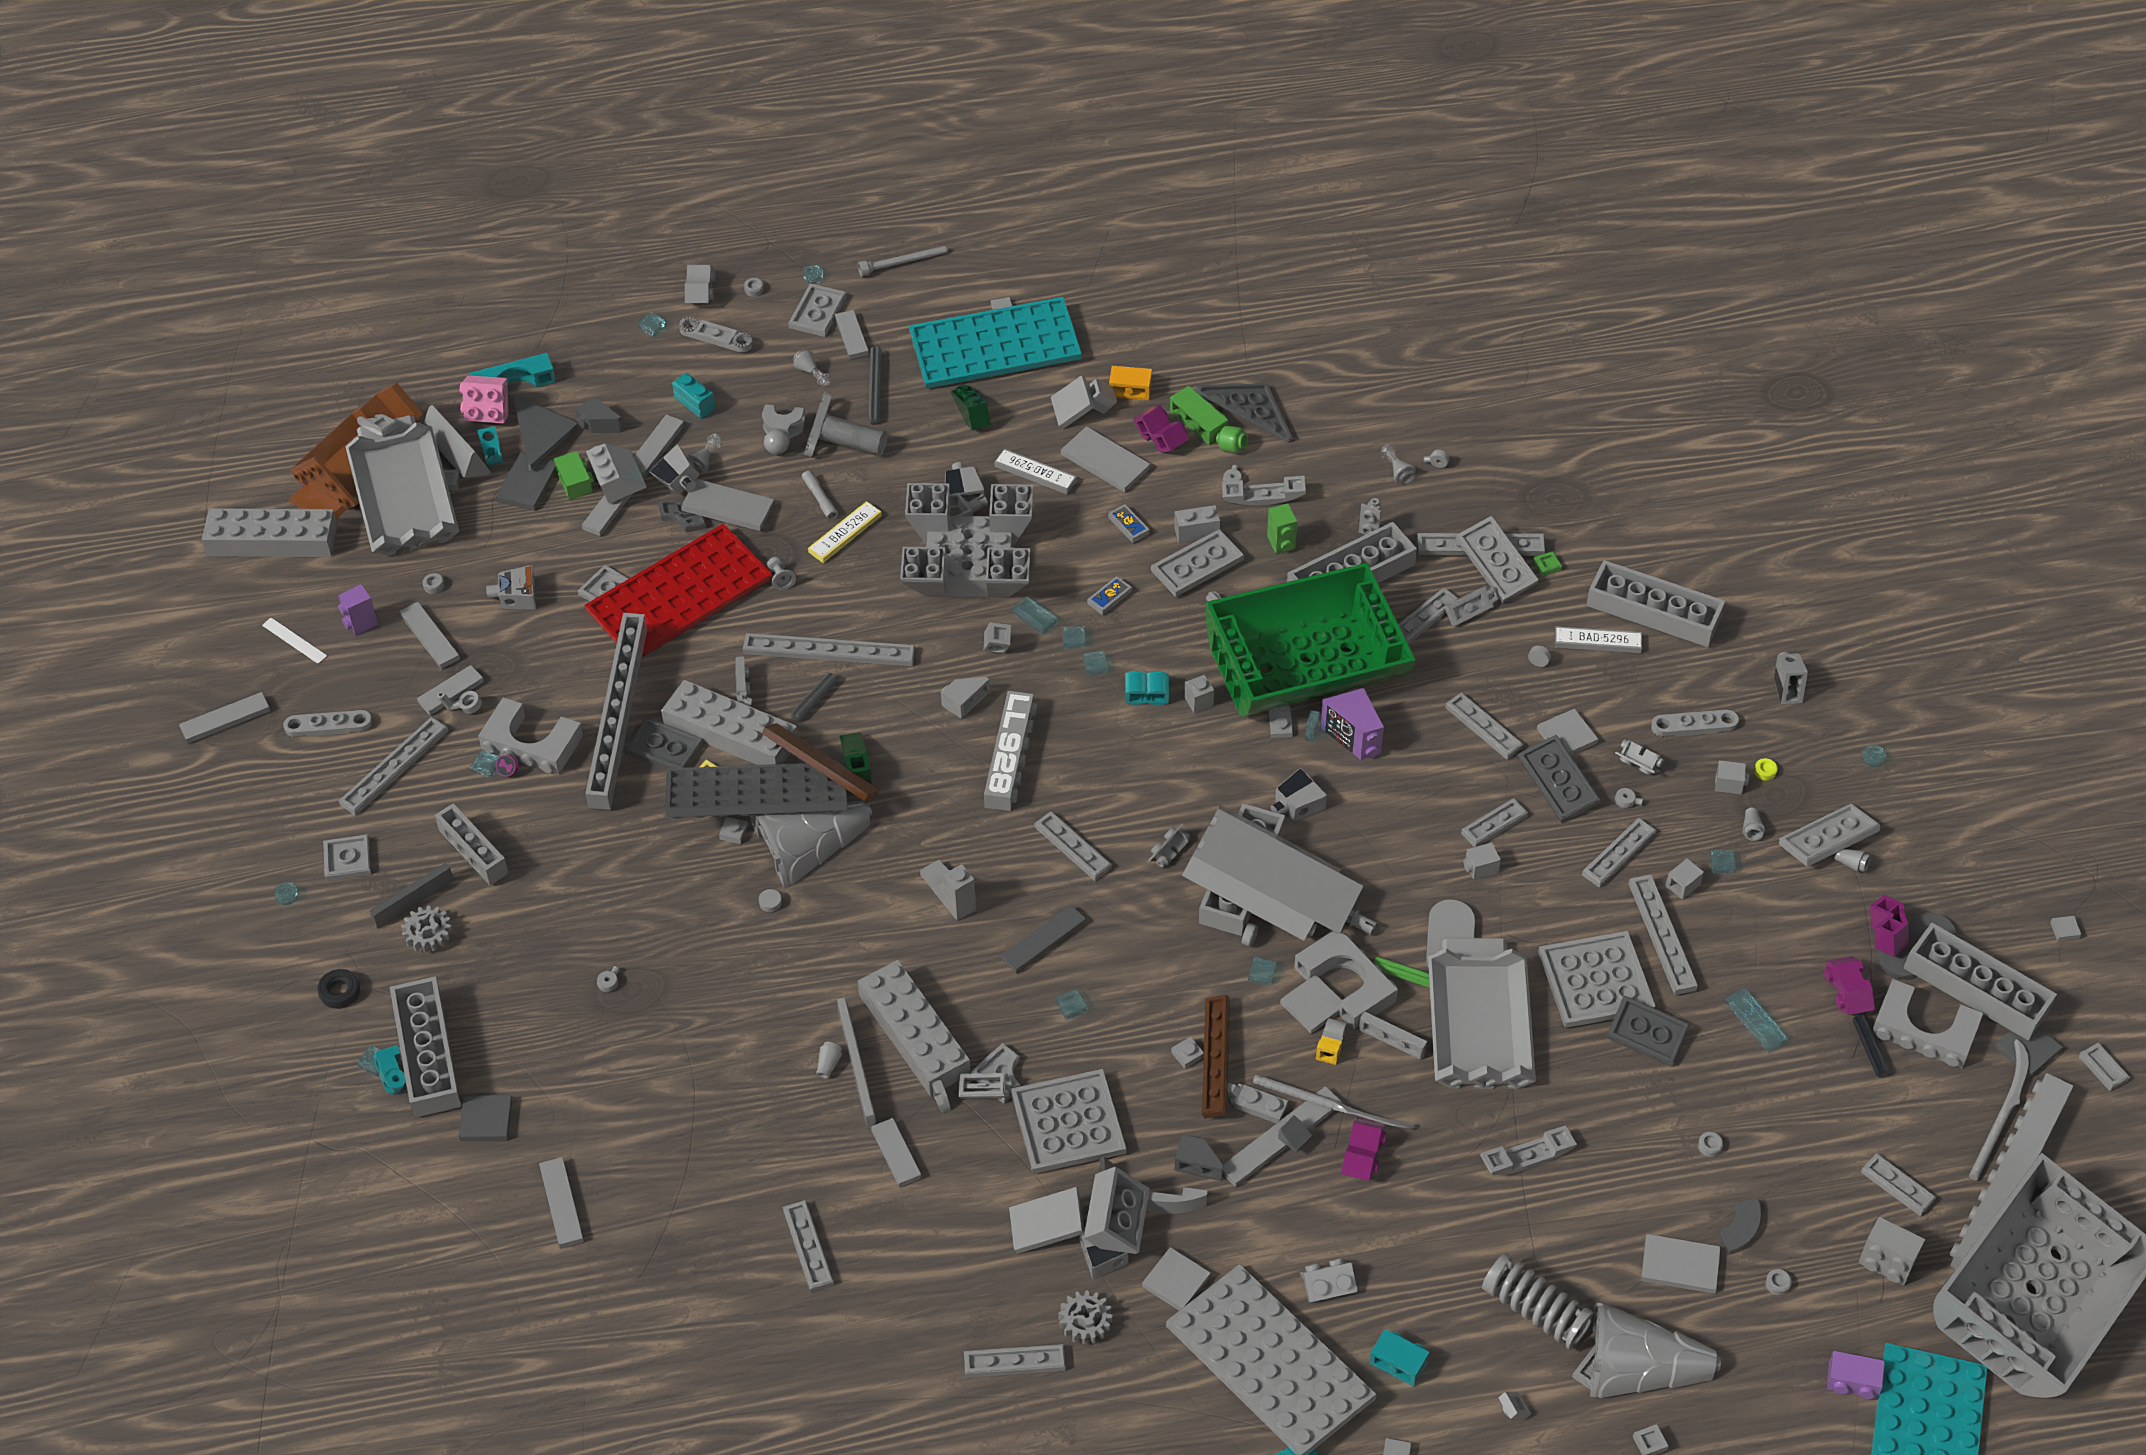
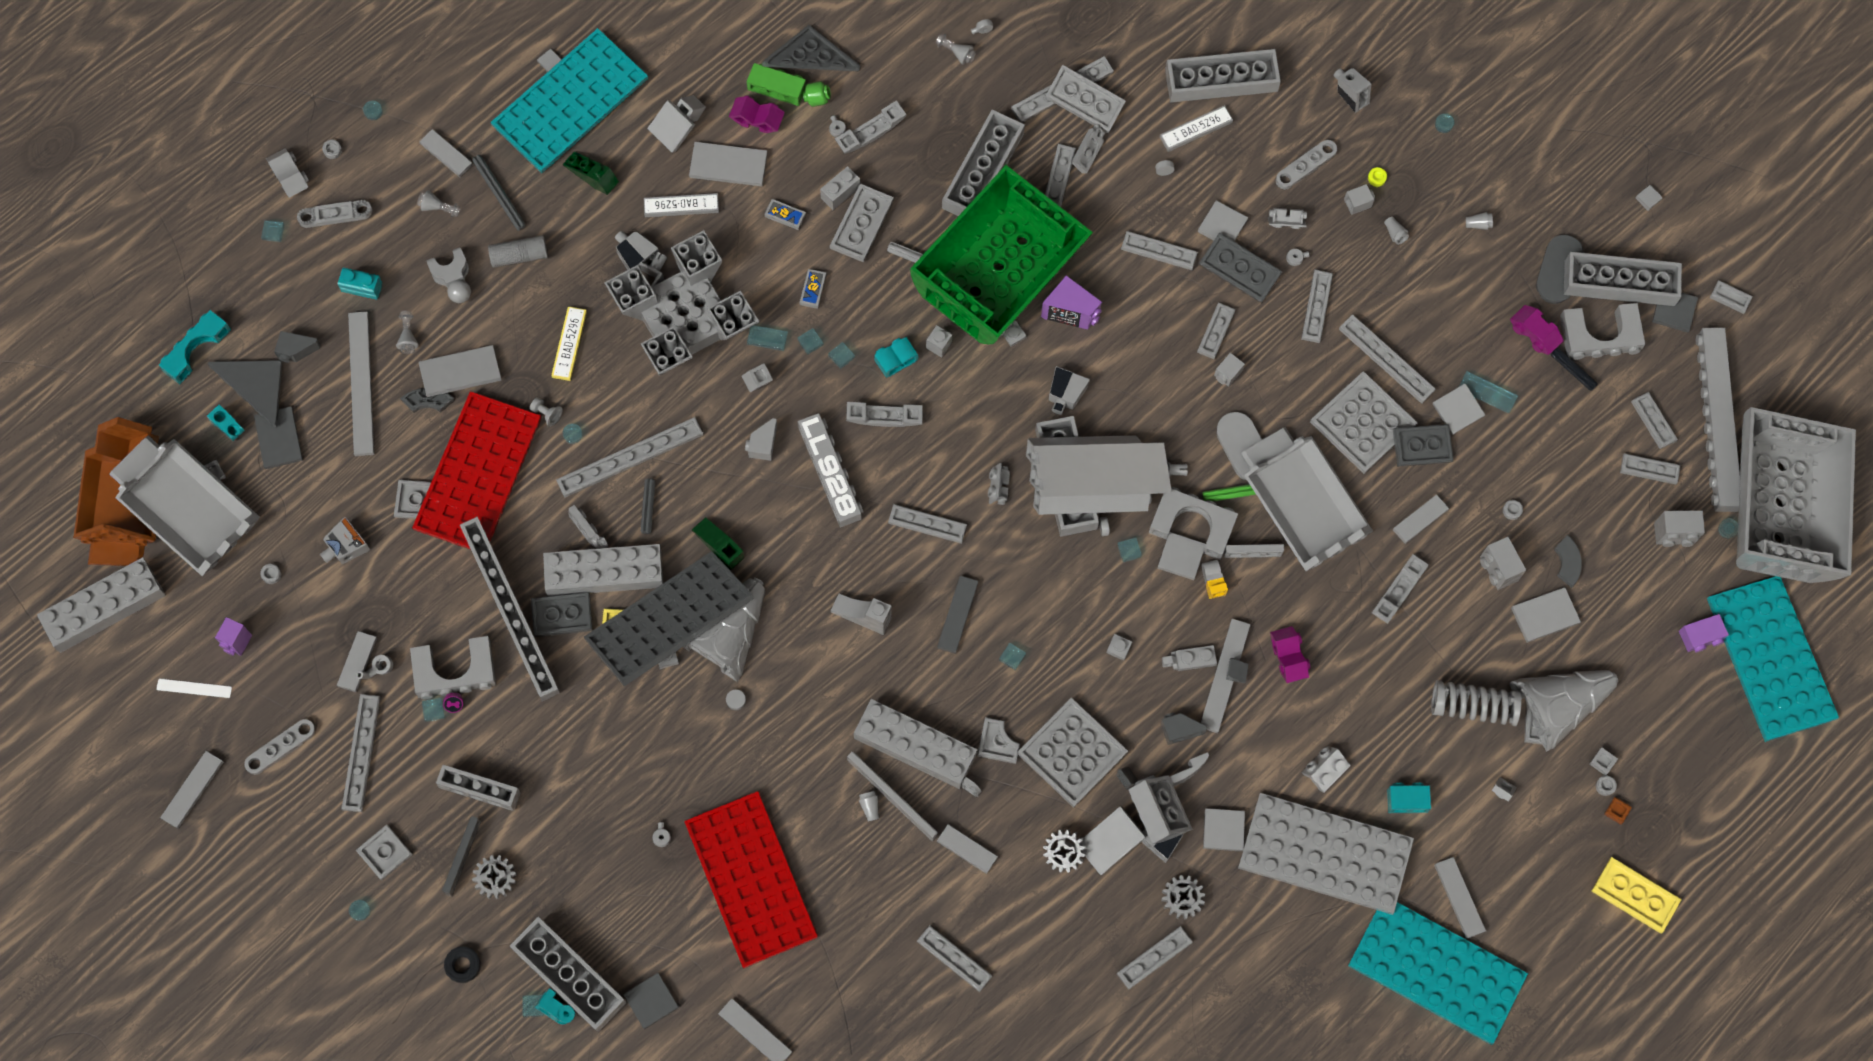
camera: 35 degrees left, 20 degrees up
light grey tile [357,414,398,437] -> none
light grey tile [399,602,460,669] -> none
light grey slope [424,405,491,478] -> none
bright pink brick [460,376,509,423] -> none
bright green brick [554,451,594,500] -> none
light grey slope [586,443,647,504] -> none
light grey torso [649,444,699,494] -> none
reddish brown tile [762,723,879,801] -> none
light grey tile [788,283,847,337] -> none
light grey piece [802,470,838,521] -> none
light grey plate [804,391,832,457] -> none
light grey piece [857,246,949,277] -> none
light grey tile [959,1073,1008,1099] -> none
light orange brick [1109,366,1152,400] -> none
reddish brown tile [1202,995,1230,1119] -> none
light grey piece [1253,1074,1416,1129] -> none
bright green brick [1267,503,1297,554] -> none
clear light blue tile [1305,710,1320,742] -> none
light grey hinge [1359,498,1381,535] -> none
bright green tile [1533,551,1562,577] -> none
light grey brick [1666,859,1704,900] -> none
clear light blue tile [1710,850,1736,873] -> none
light grey tile [1765,1269,1792,1295] -> none
light grey tile [1779,803,1880,867] -> none
magenta brick [1870,895,1909,957] -> none
light grey piece [1969,1039,2029,1180] -> none
none -> clear light blue tile [563,424,582,444]
none -> red plate [684,791,818,969]
none -> light grey slope [846,402,923,427]
none -> light grey gear [1043,829,1087,873]
none -> light grey tile [1393,494,1449,544]
none -> light grey tile [1432,384,1485,435]
none -> light grey brick [1480,537,1526,590]
none -> light grey tile [1631,392,1678,449]

